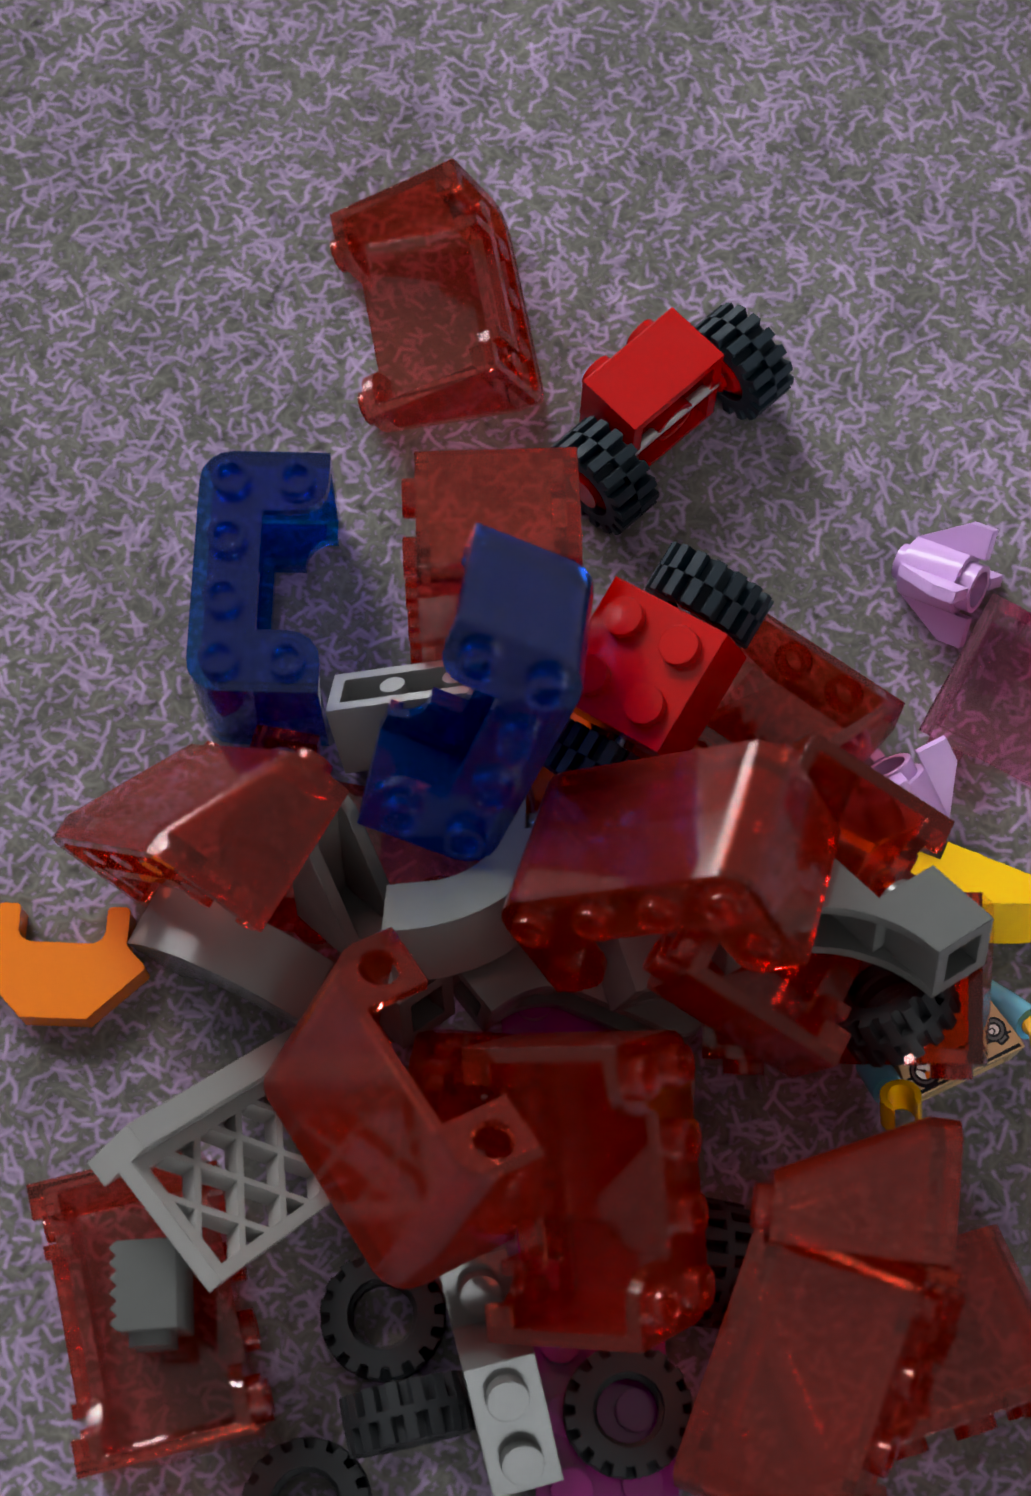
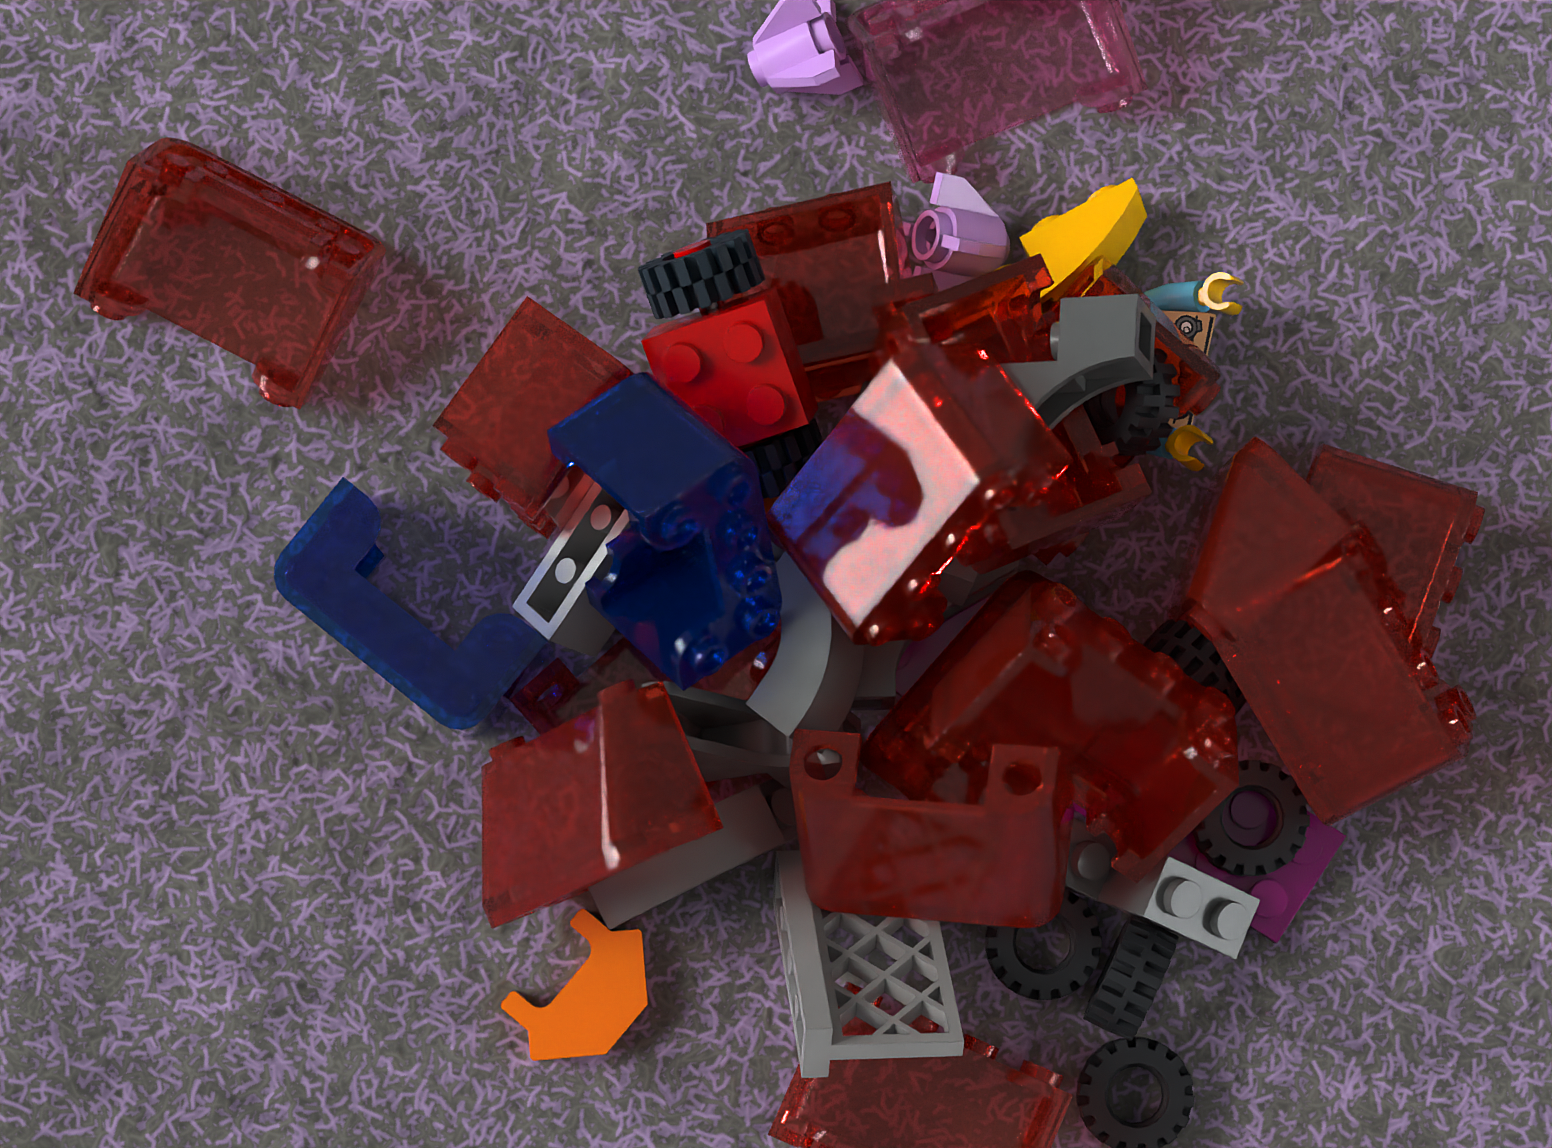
camera: 55 degrees left, 15 degrees up
dark grey brick [109,1237,195,1353] -> none
brick [546,303,794,535] -> none

